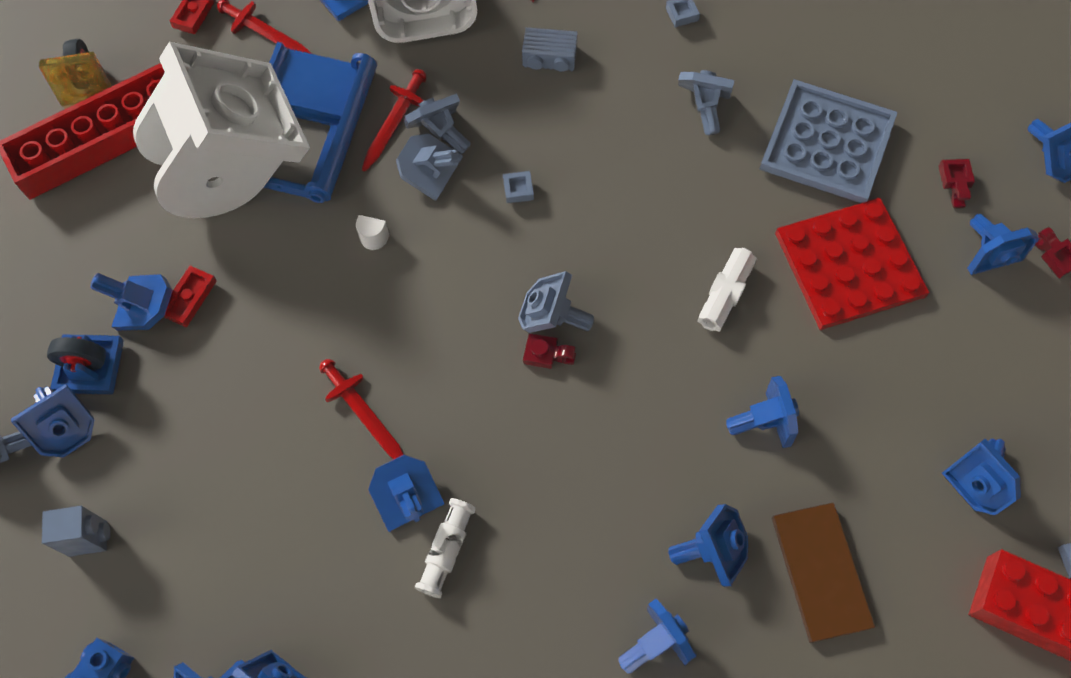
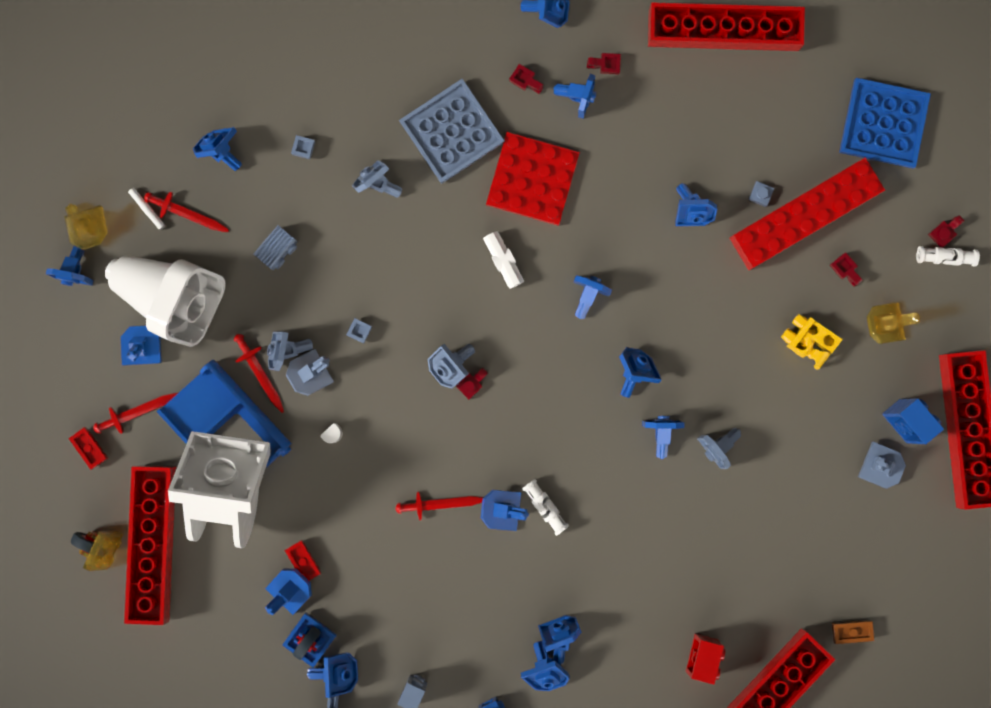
camera: 55 degrees left, 20 degrees up
reddish brown tile [772,502,875,643] -> none

